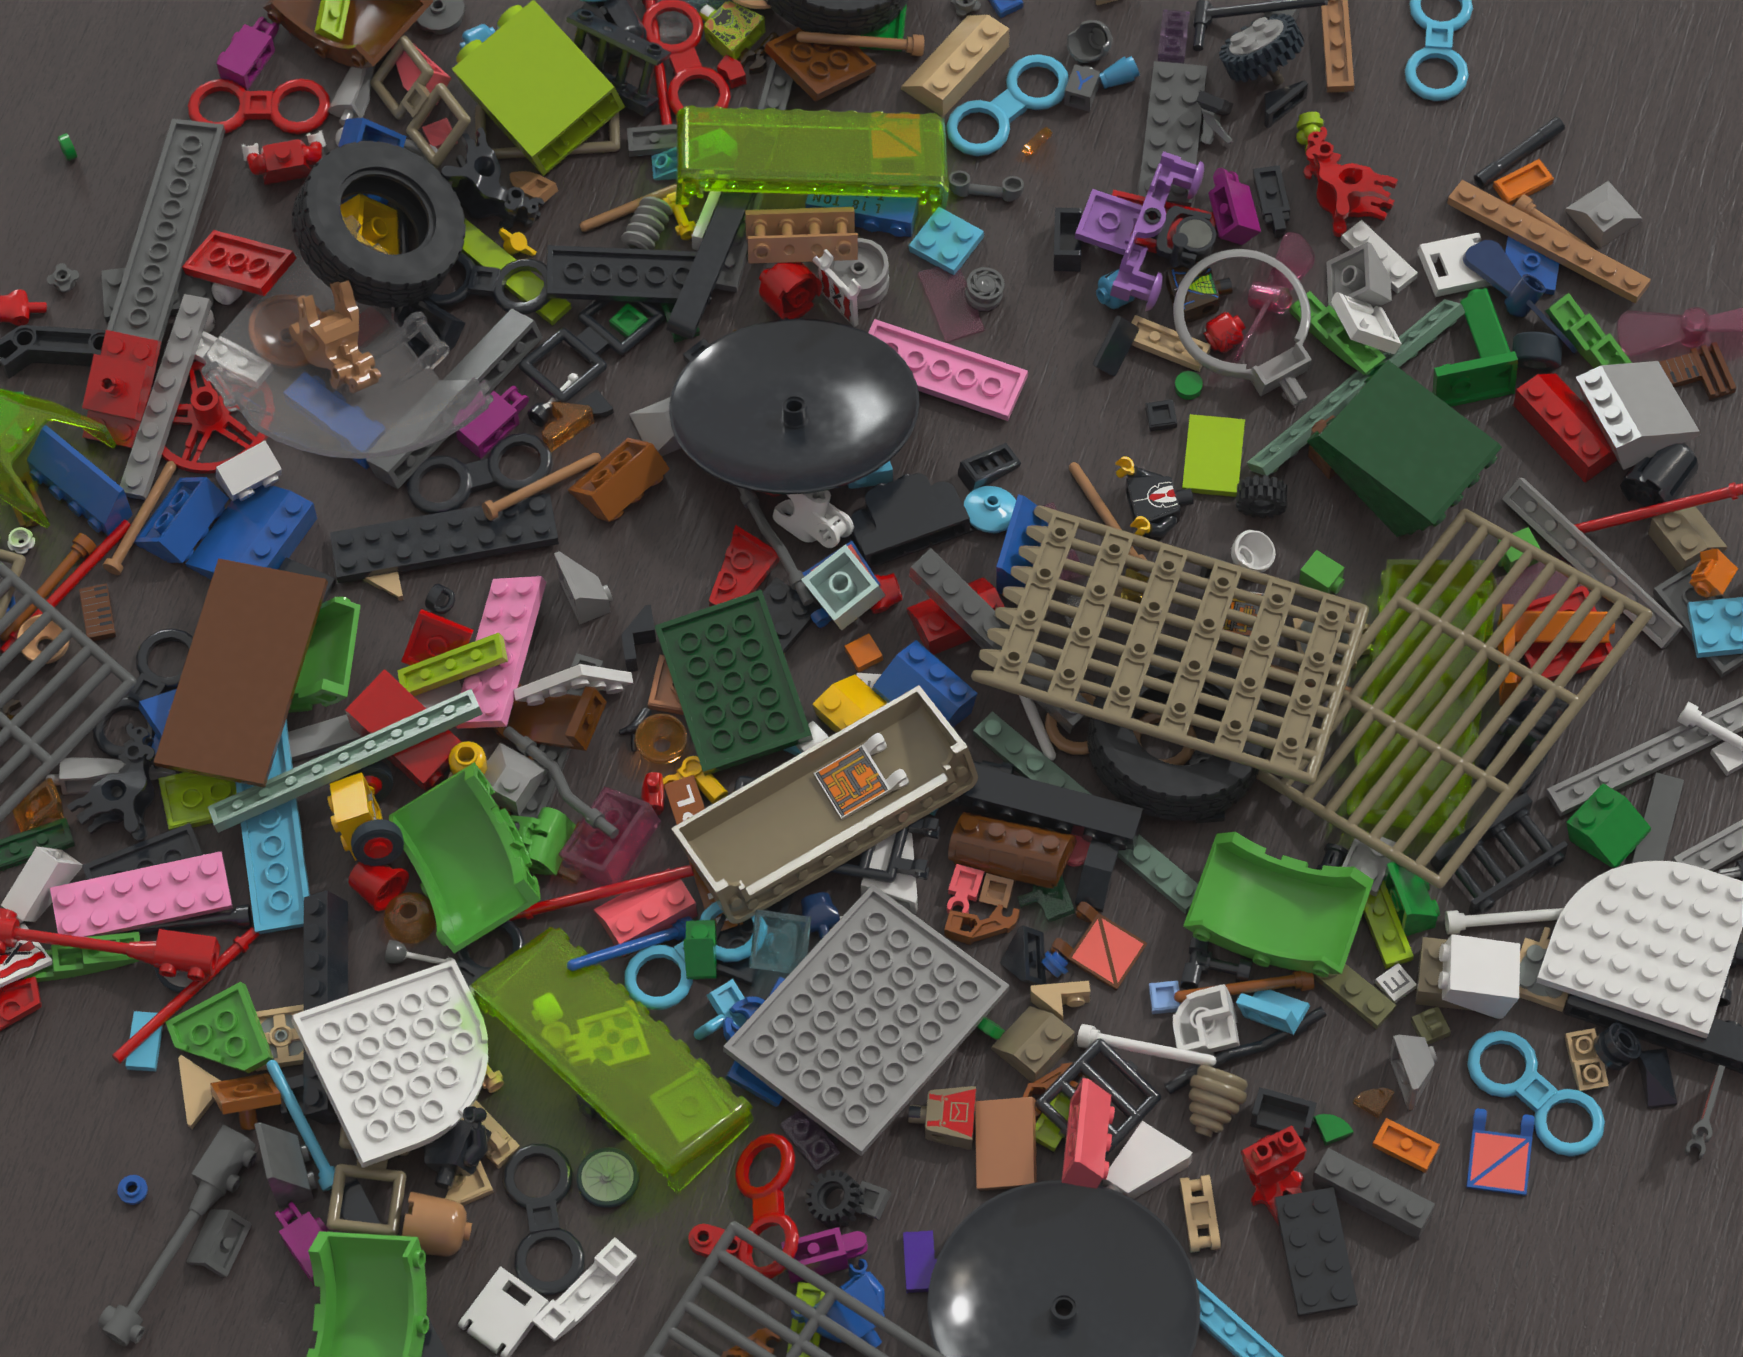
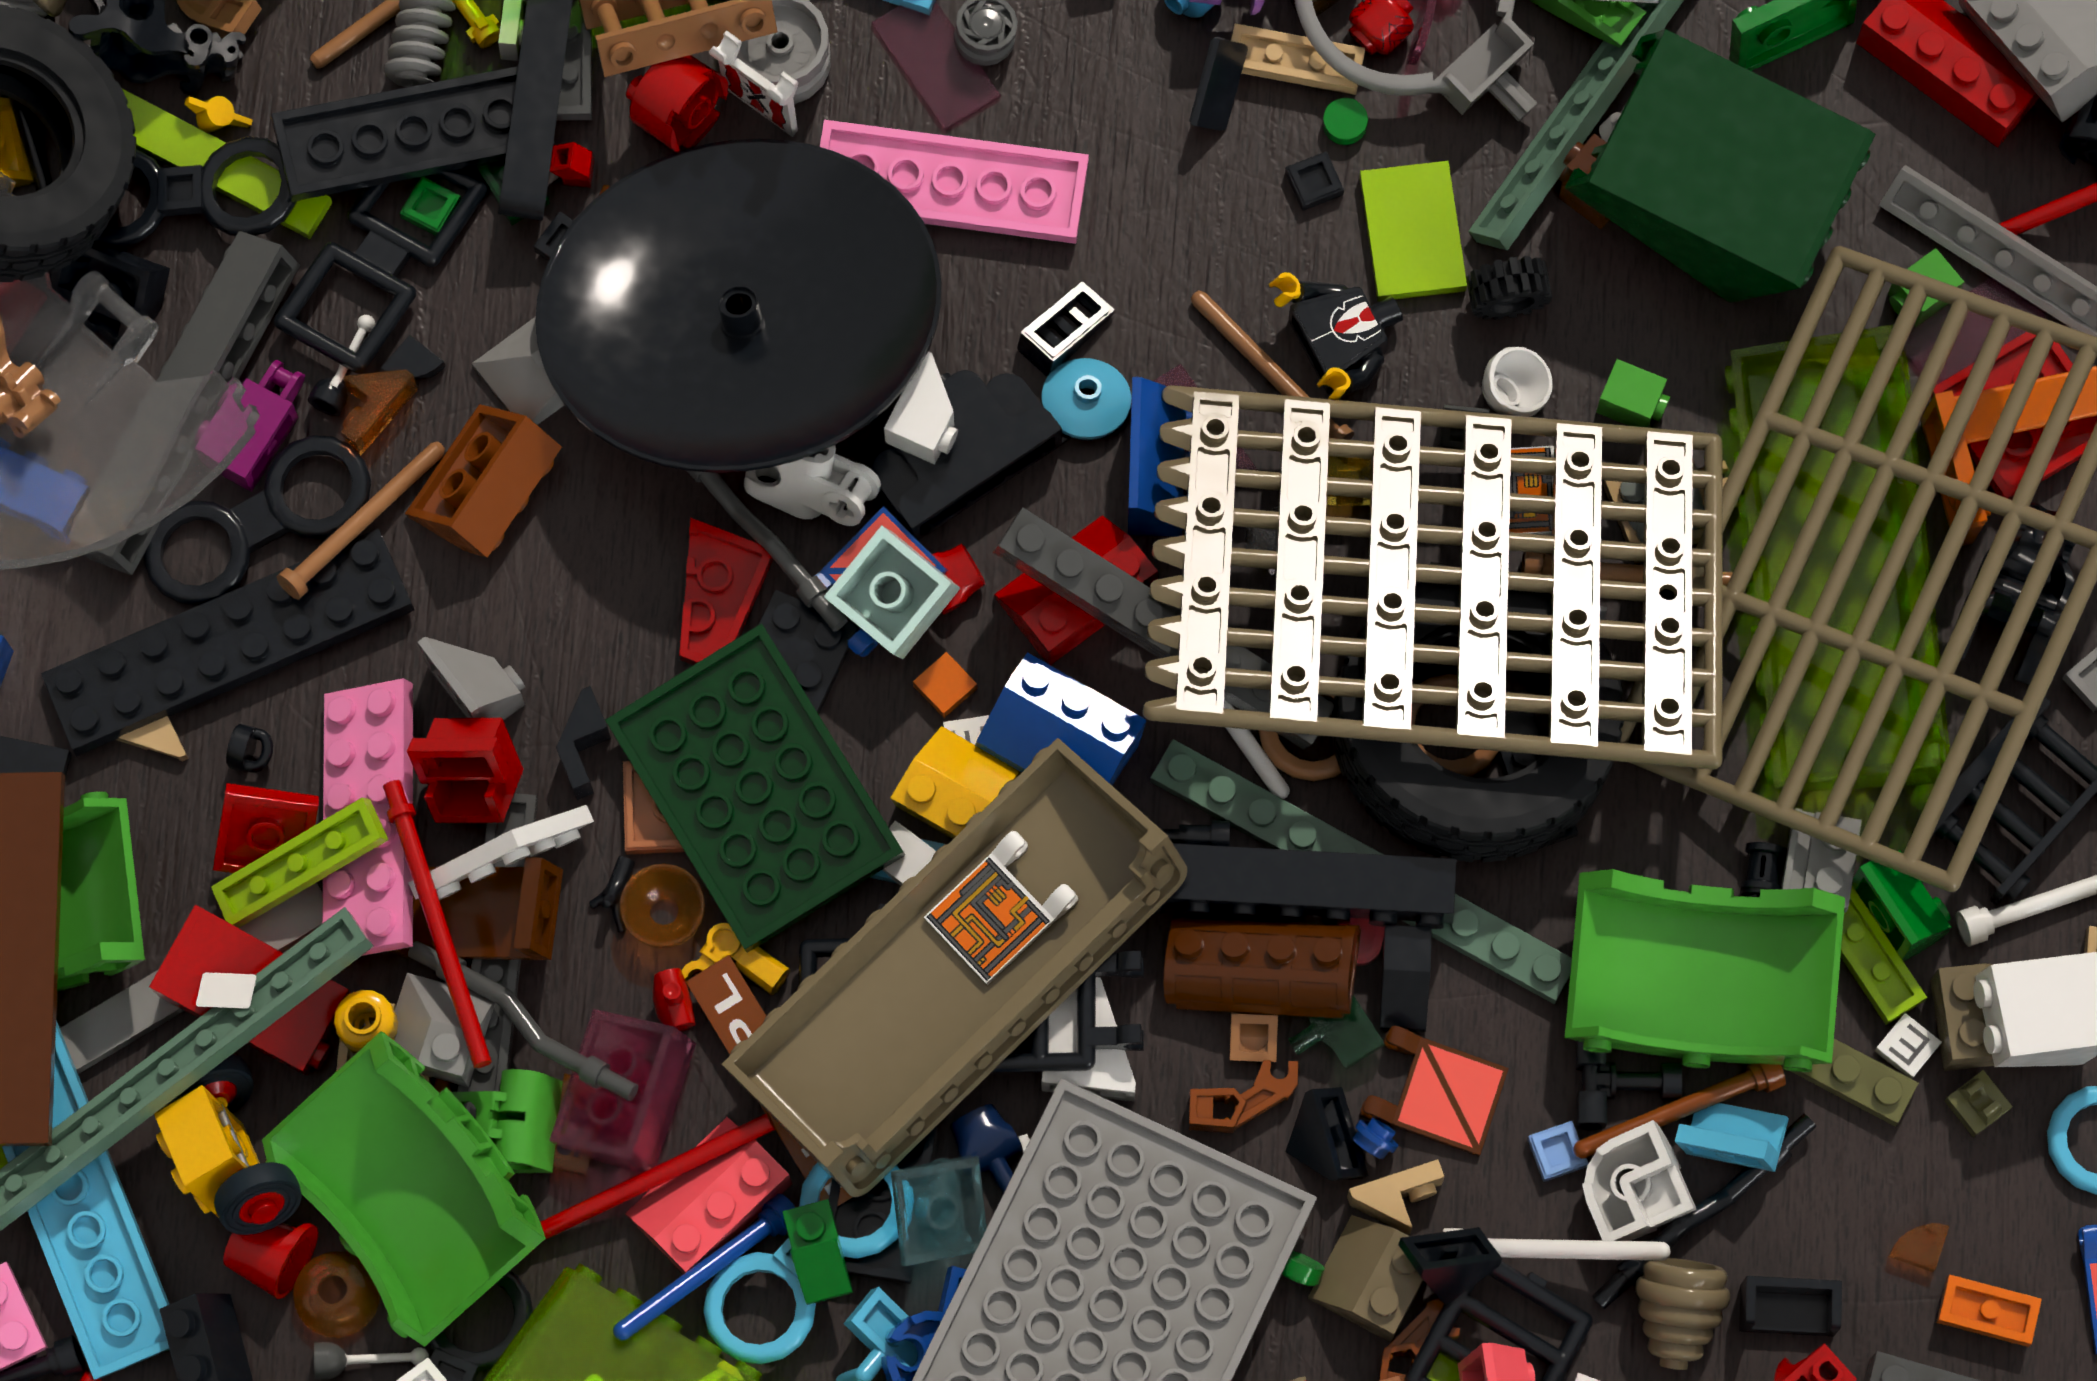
camera: 15 degrees left, 10 degrees up
coral plate [947,864,984,914] -> none
green tile [1314,1114,1353,1146] -> none
light grey slope [1389,1035,1437,1111] -> none
none -> white sticker [196,972,256,1009]
none -> red bar [383,780,492,1068]
none -> red plate [407,718,524,823]
none -> red piece [550,142,595,188]
none -> white slope [884,352,958,465]
none -> black slope [1398,1227,1502,1306]

